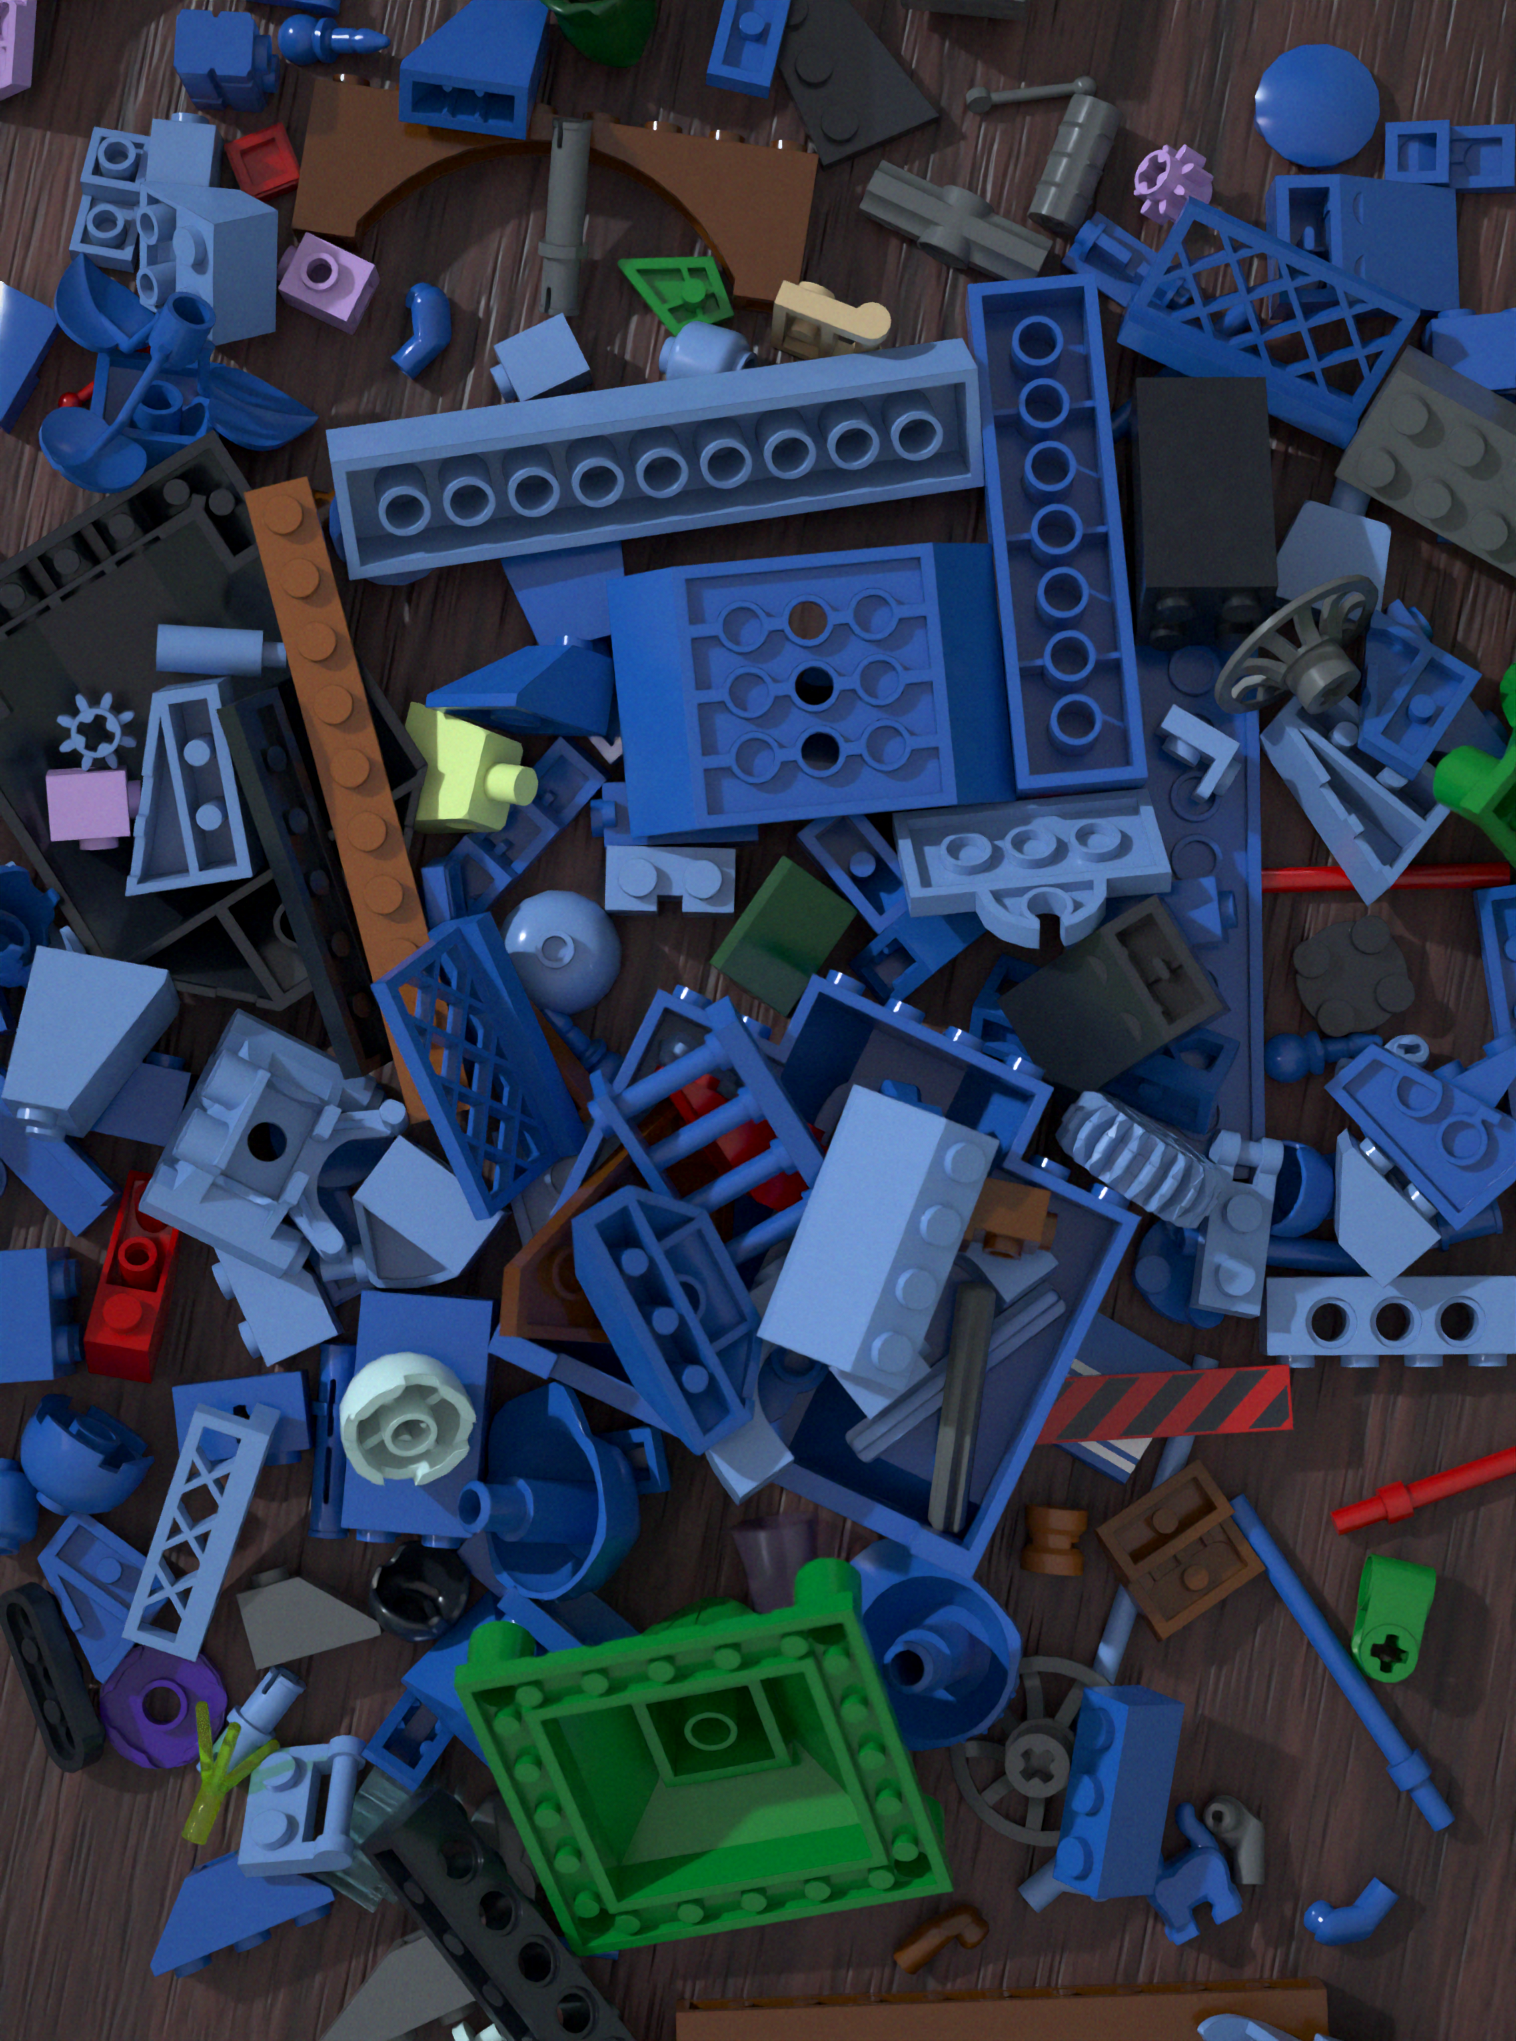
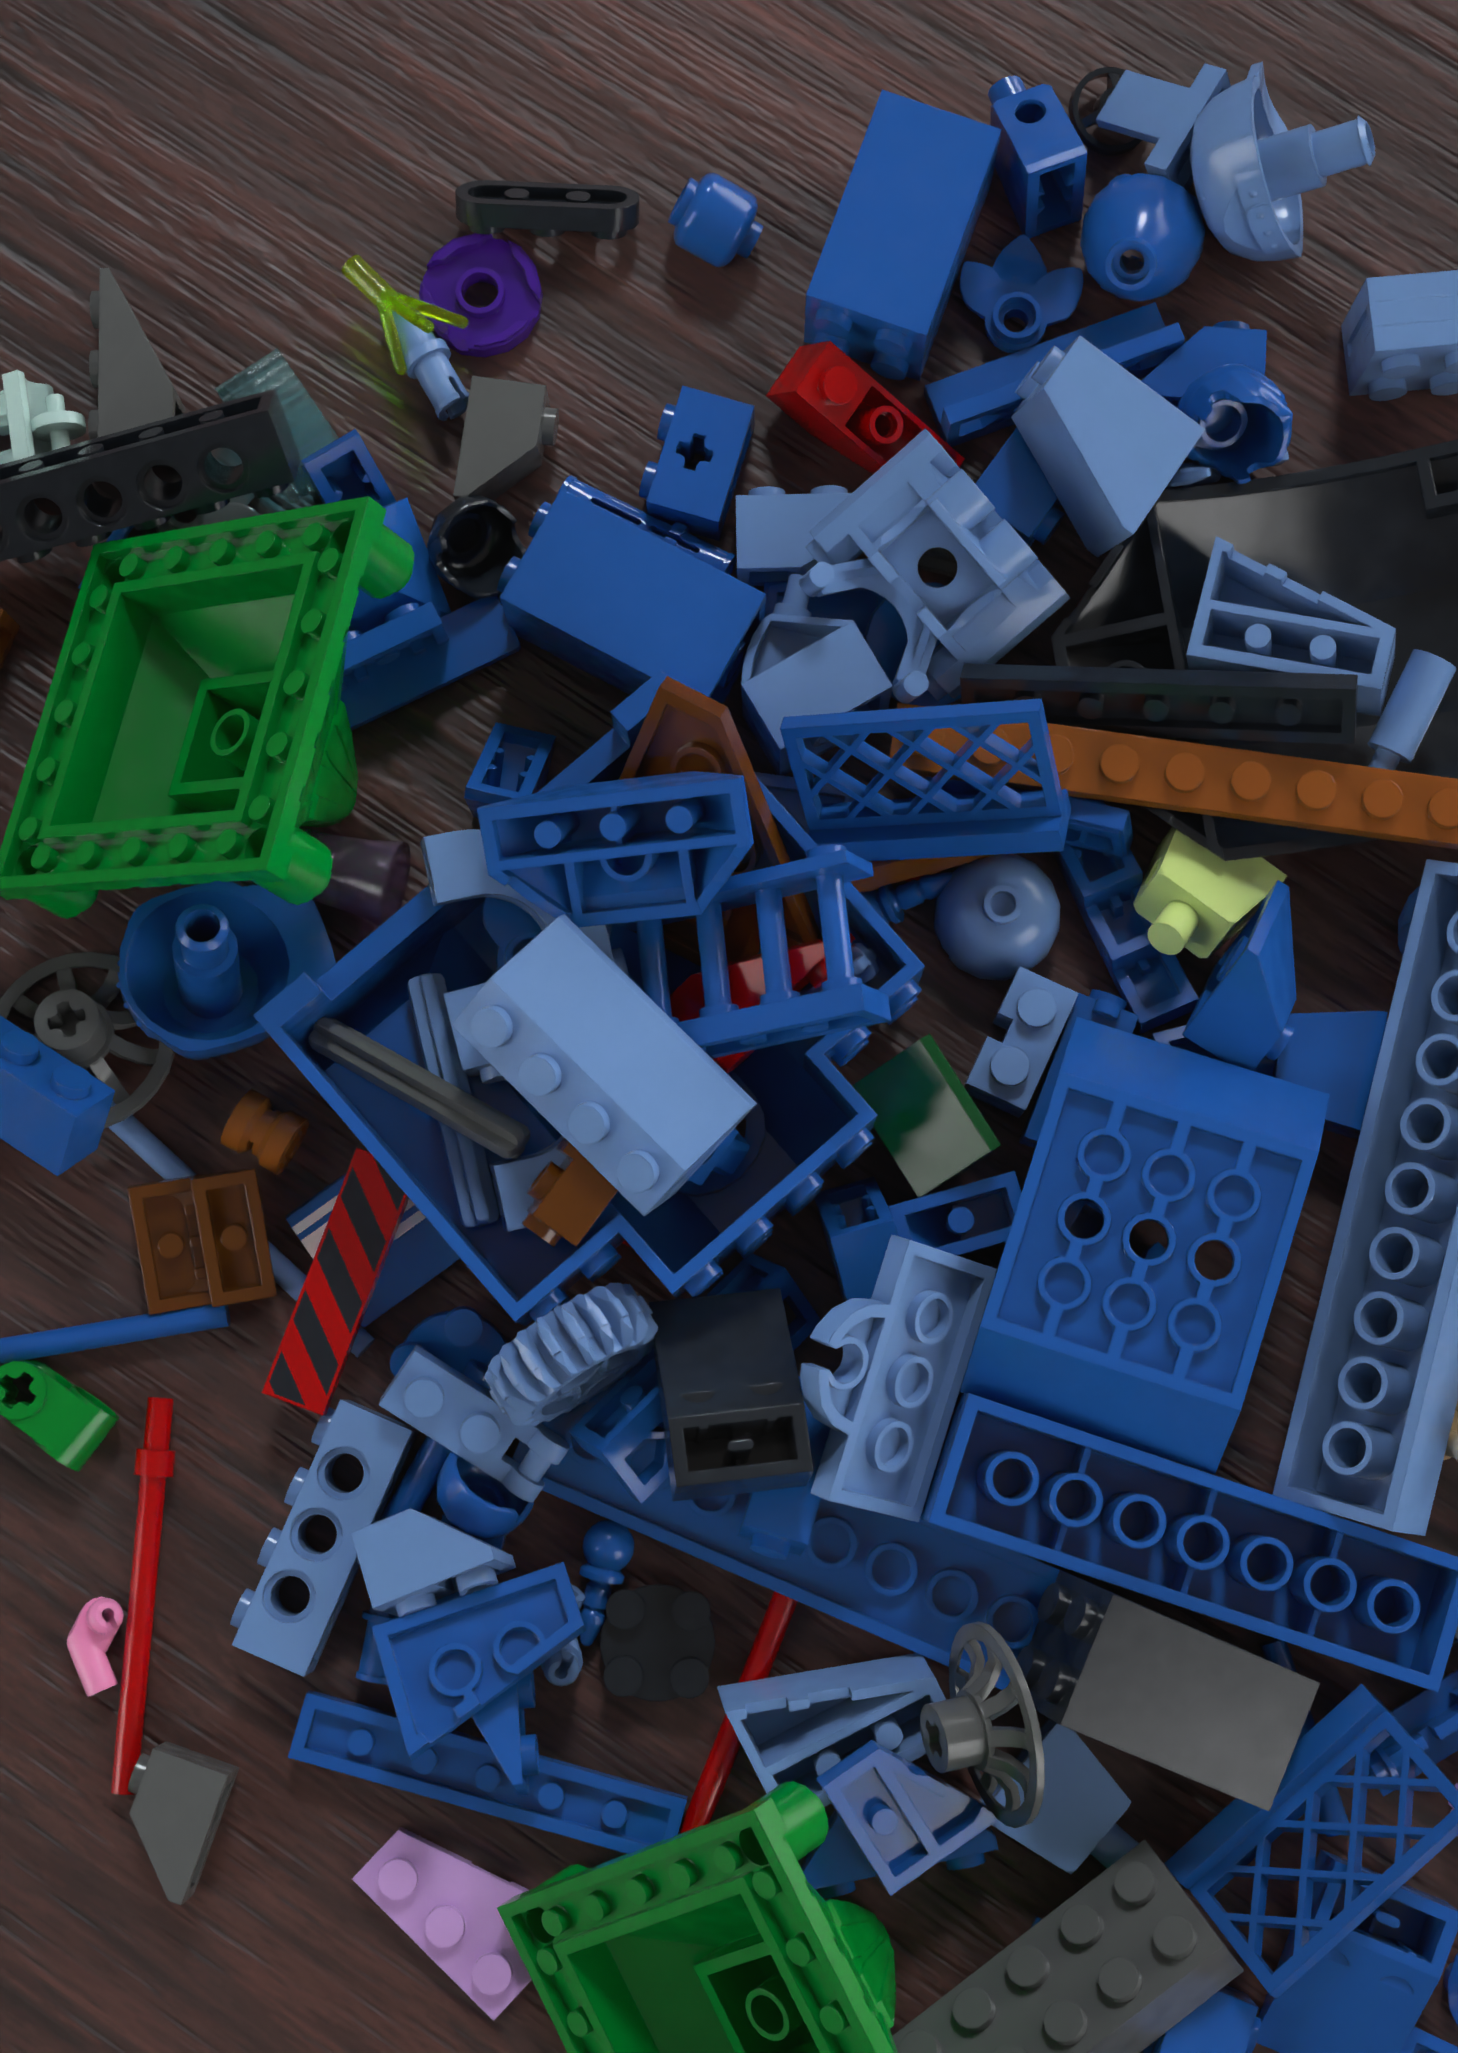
camera: 120 degrees right, 5 degrees down
blue cylinder [20,1394,155,1516] -> none
blue wing [37,1511,170,1684] -> none
lavender brick [46,765,142,850] -> none
medium blue gear [57,691,137,771] -> none
medium blue fence [121,1403,281,1662] -> none
blue slope [150,1848,342,1978] -> none
medium blue plate [237,1735,367,1878] -> none
light aqua cylinder [340,1352,476,1486] -> none
blue piece [457,1382,641,1604] -> none
medium blue bracket [1154,704,1242,804] -> none

